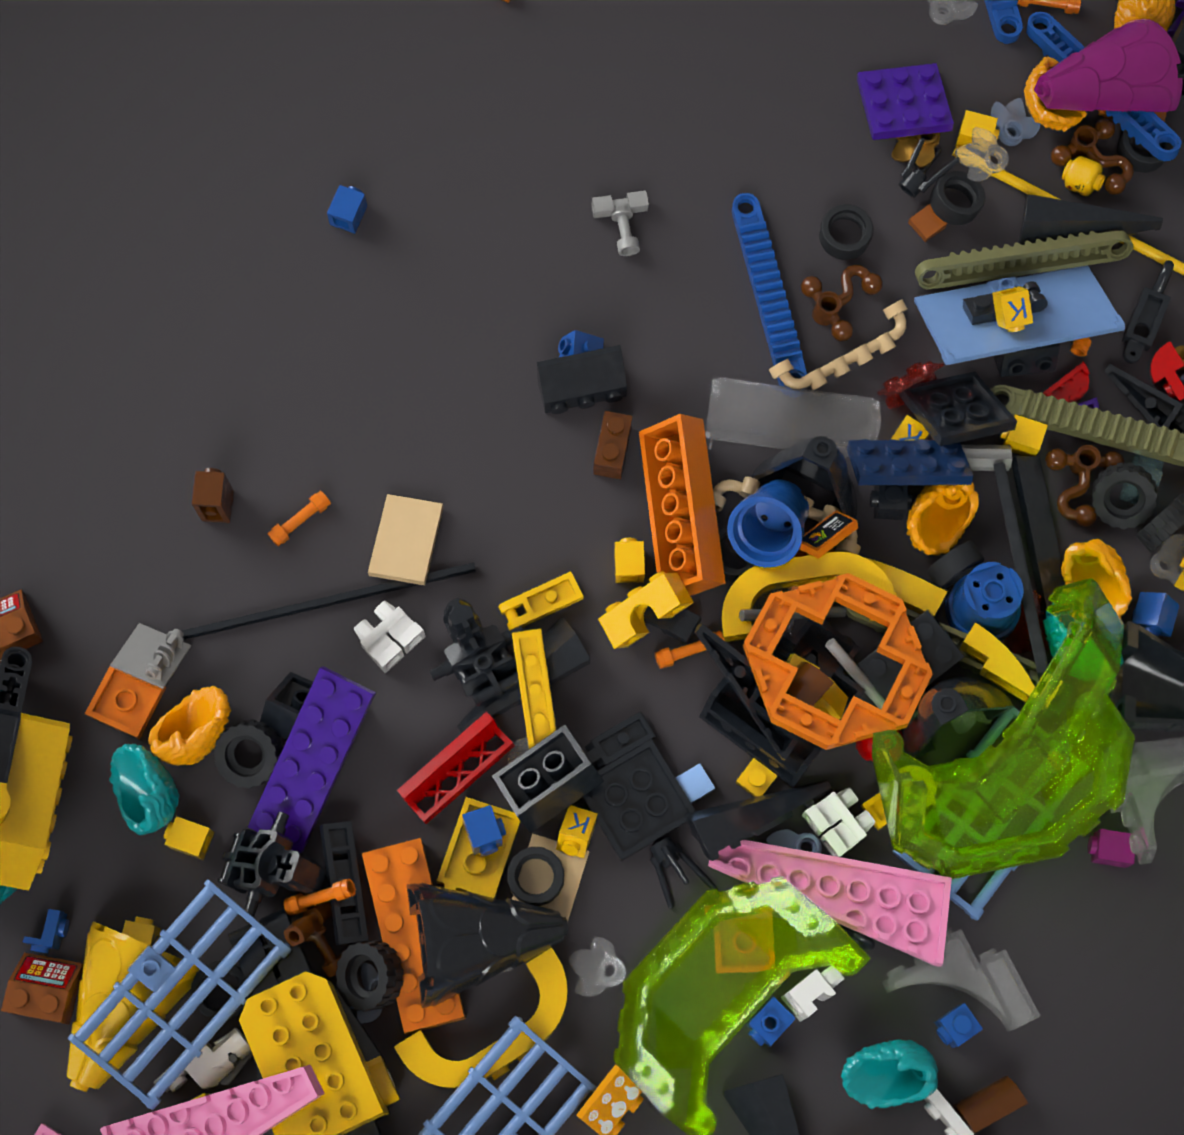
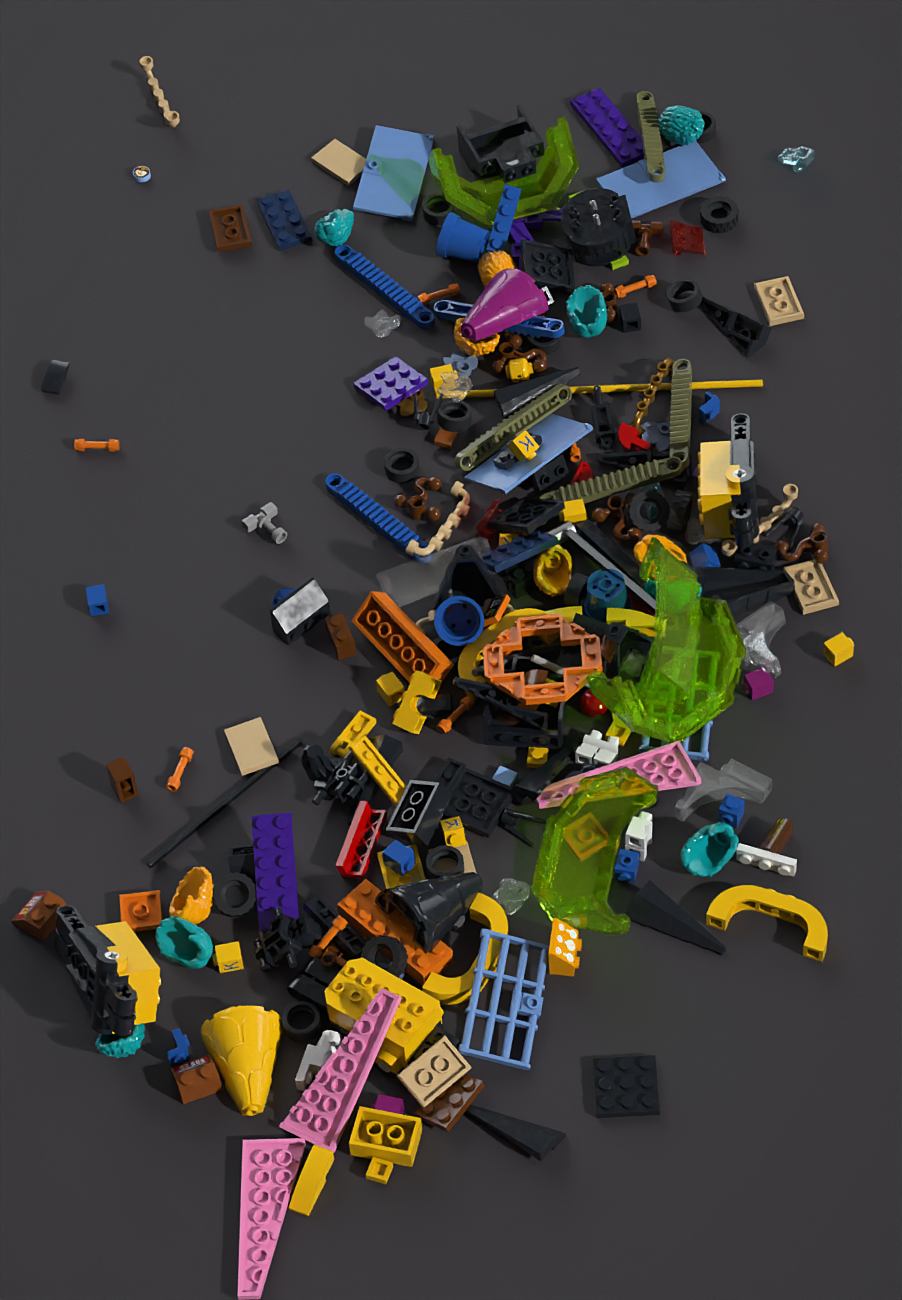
camera: 25 degrees left, 20 degrees down
medium blue door [68,879,292,1110] -> none
light grey hinge [110,623,191,689] -> none
white hips [354,601,426,673] -> none

